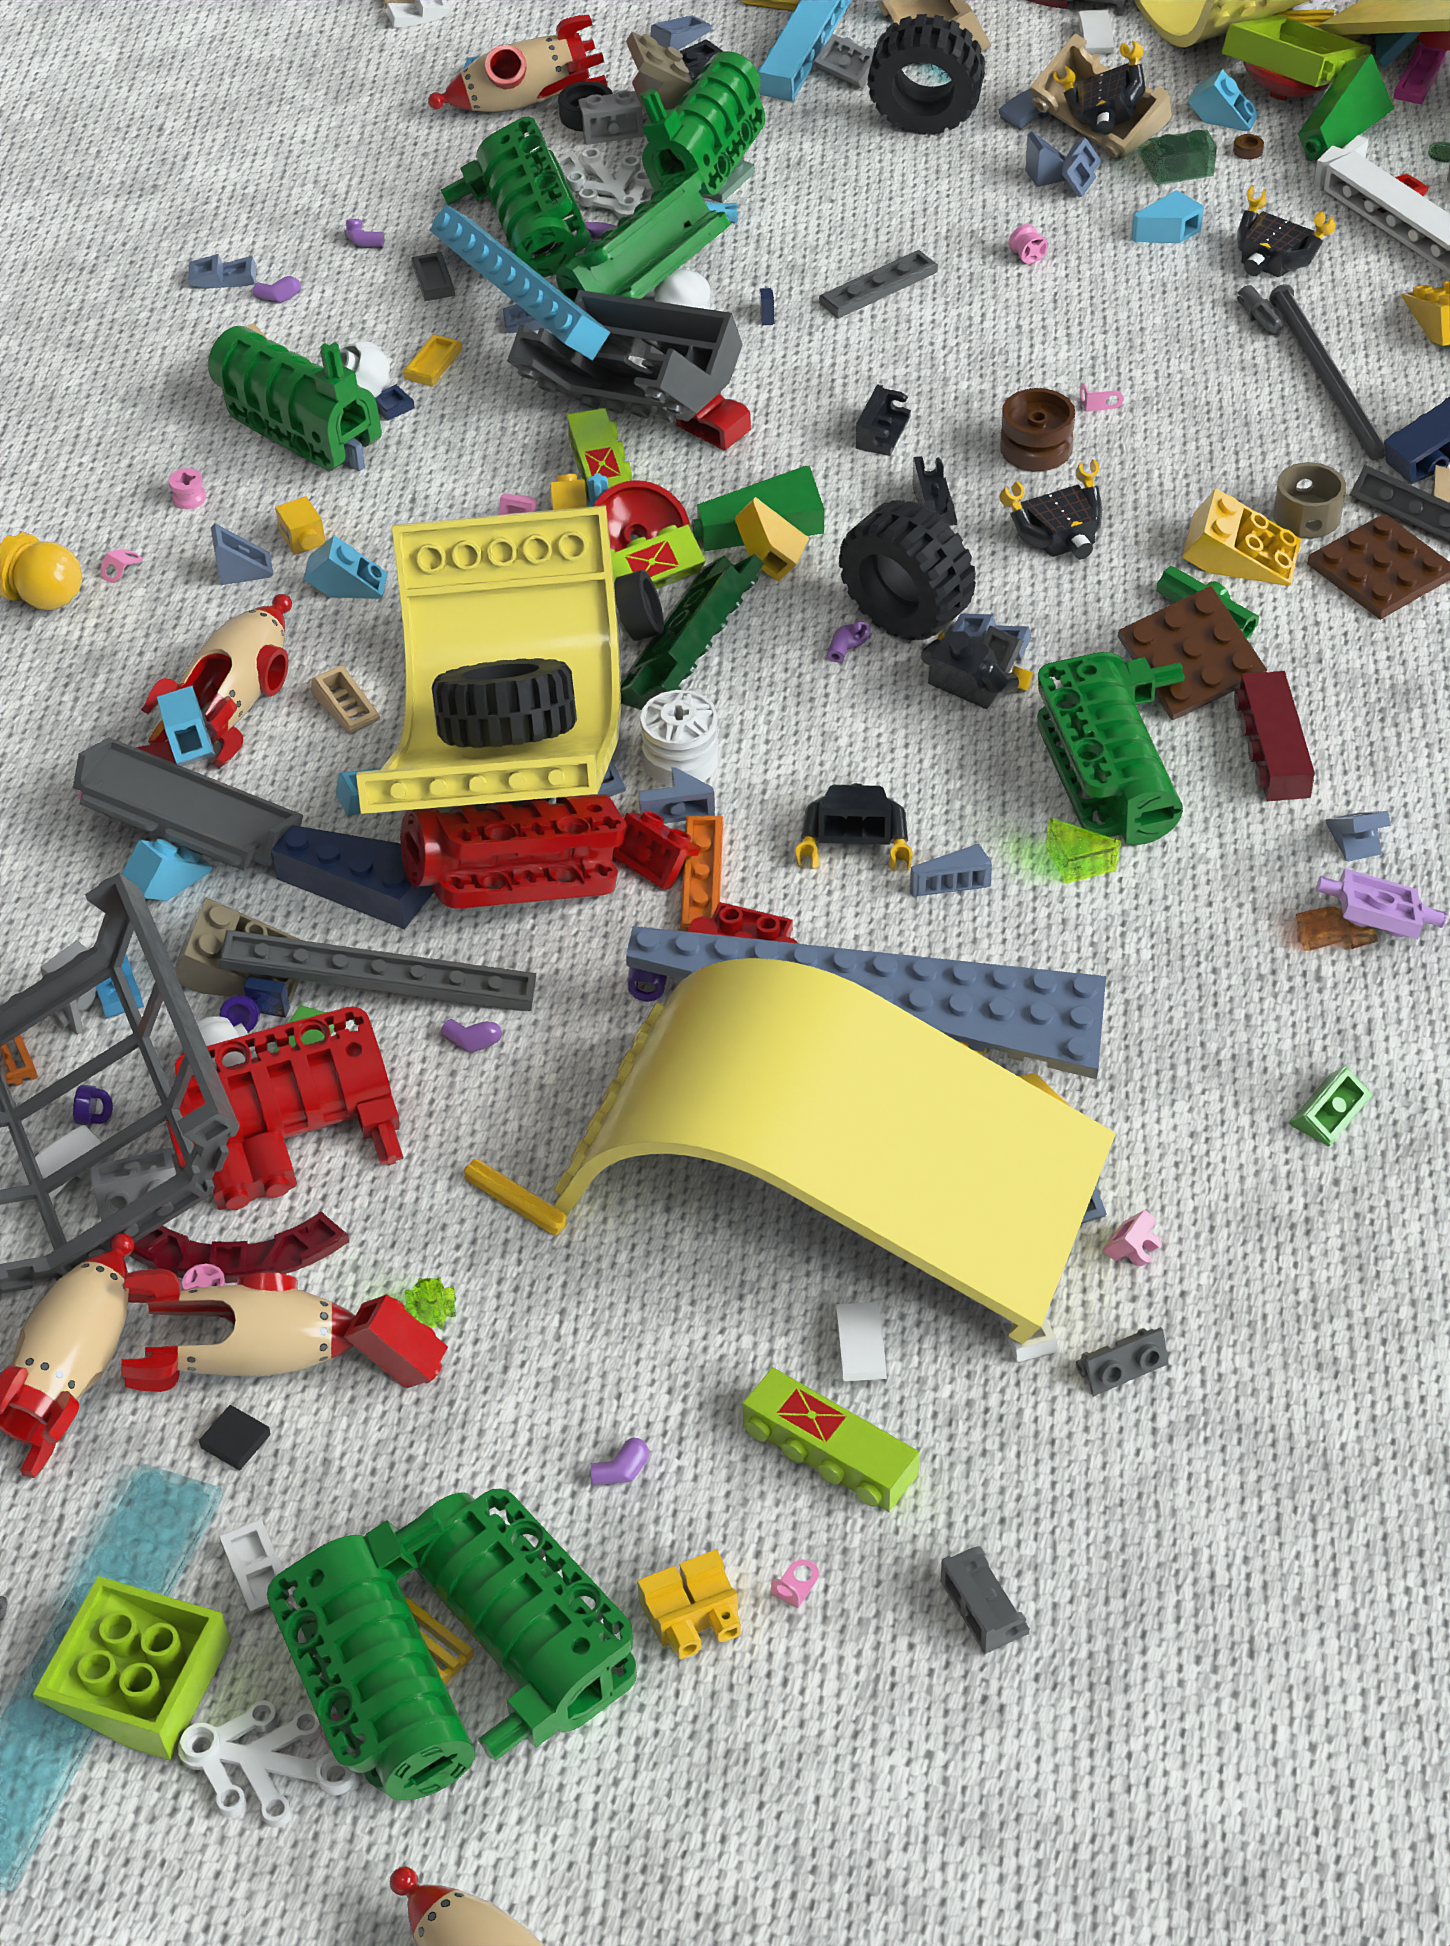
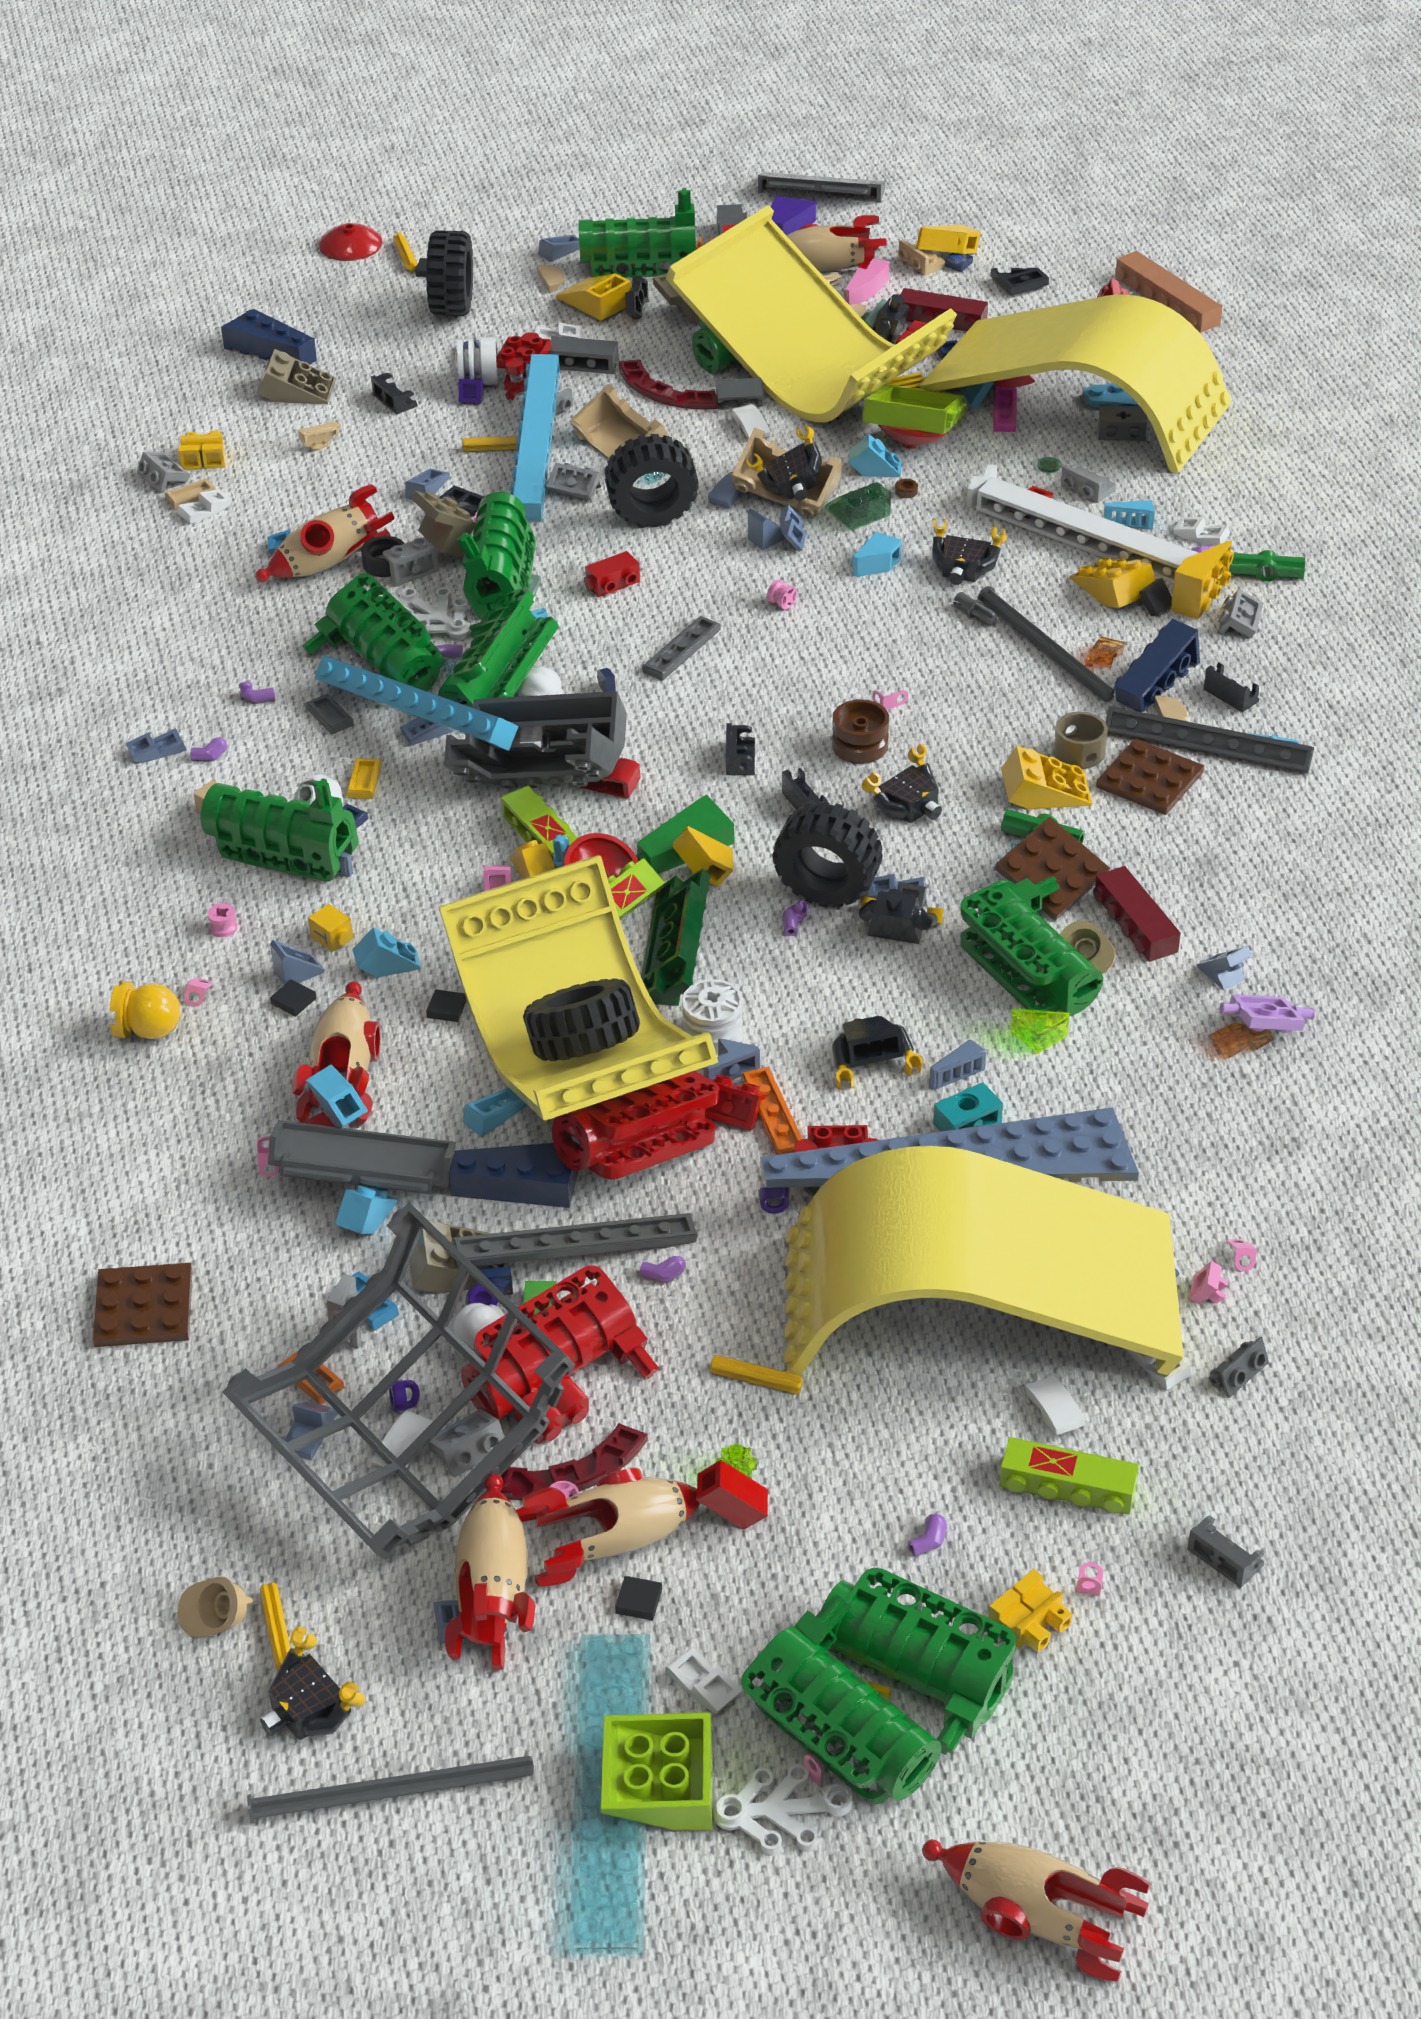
camera: 20 degrees left, 5 degrees down
tan slope [311,664,380,734] -> none
black tyre [614,570,664,641] -> none
bright green slope [1289,1065,1373,1147] -> none
green slope [1298,54,1394,161] -> none
none -> black piece [270,979,316,1017]
none -> black piece [426,989,467,1022]
none -> red brick [584,551,640,597]
none -> teal brick [933,1082,1003,1132]
none -> tan piece [1060,921,1116,974]
none -> clear orange slope [1085,636,1125,667]
none -> bright pink piece [1227,1239,1257,1272]

